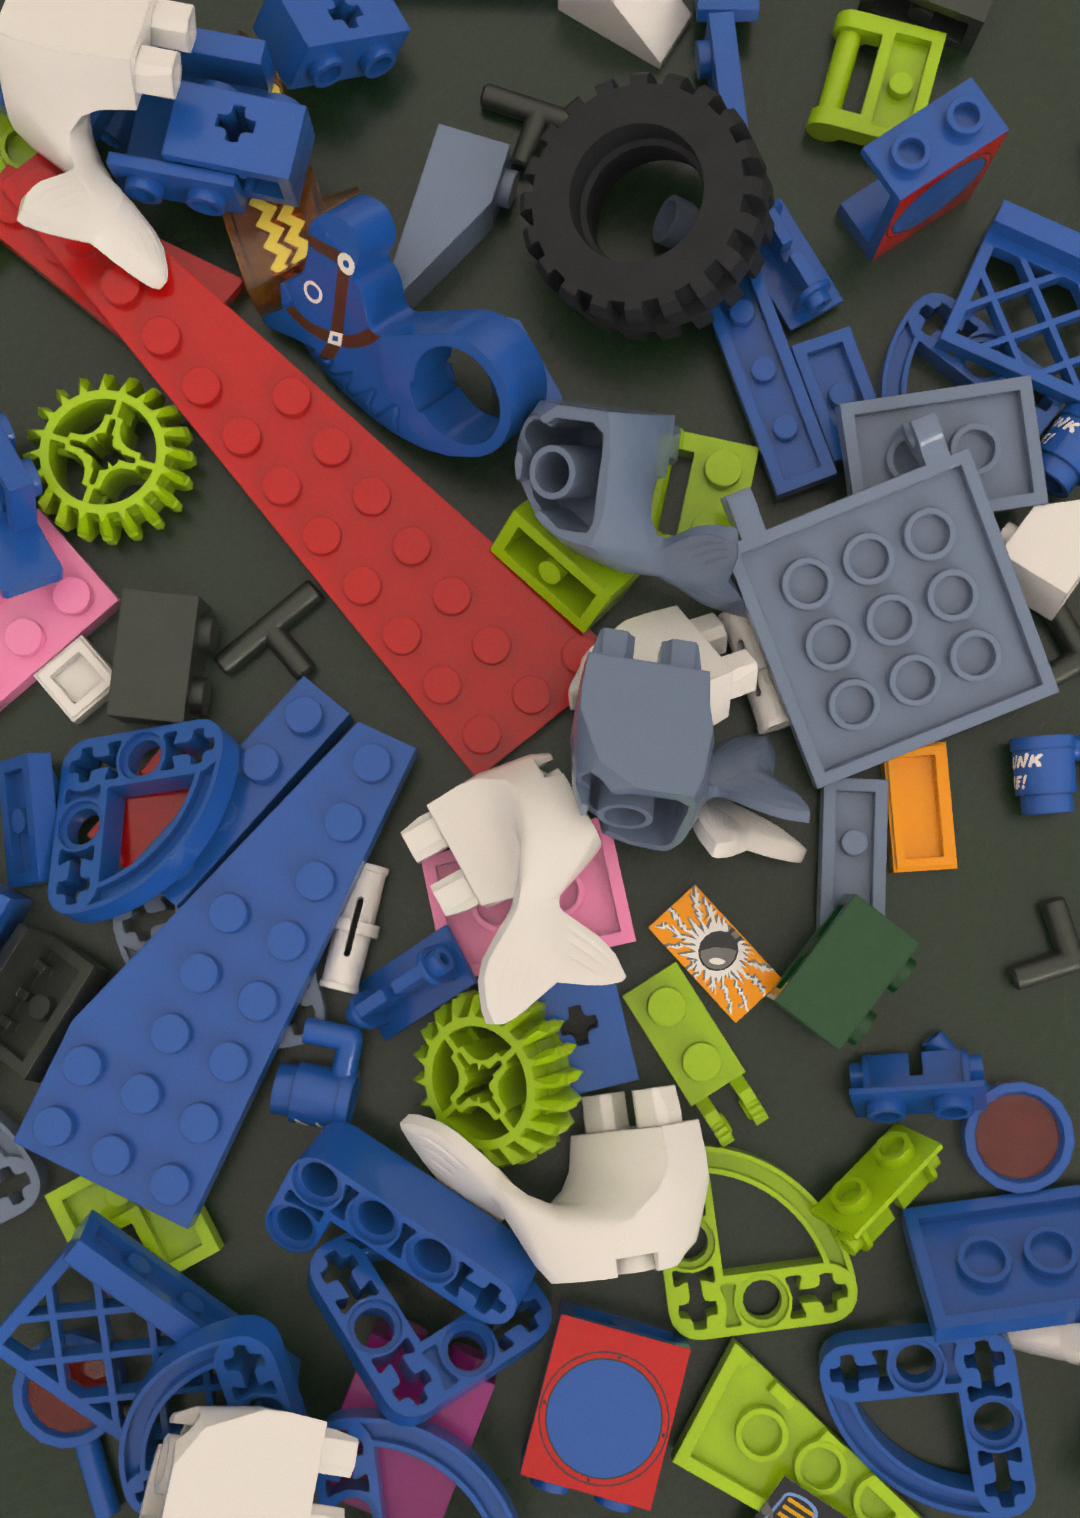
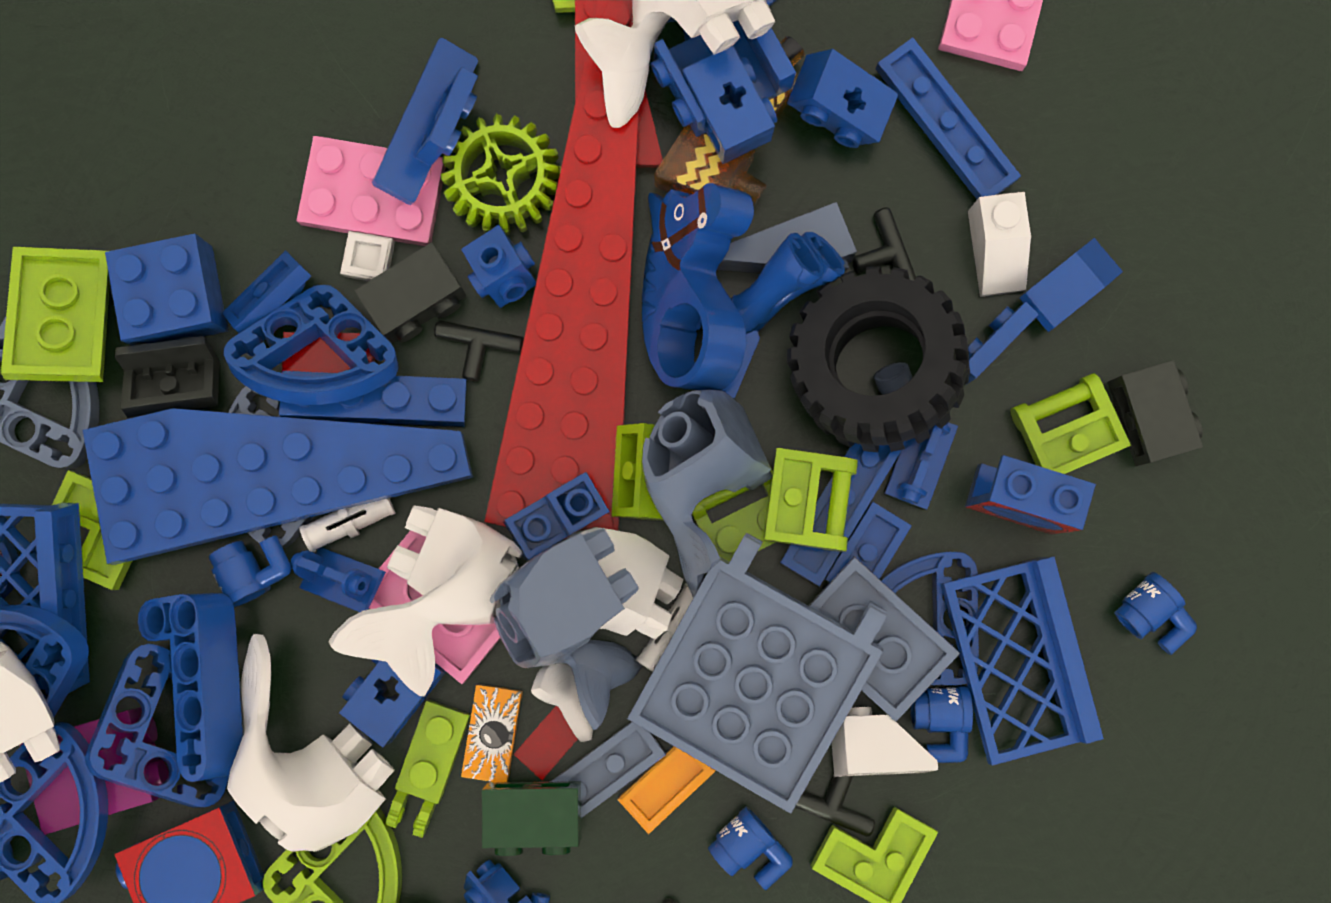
camera: 45 degrees right, 0 degrees up
lime gear [413,989,584,1167] -> none
none -> blue brick [461,225,536,308]
none -> blue slope [503,472,610,561]
none -> red sticker [513,706,578,780]
none -> blue piece [731,232,845,334]
none -> lime plate [764,448,858,552]

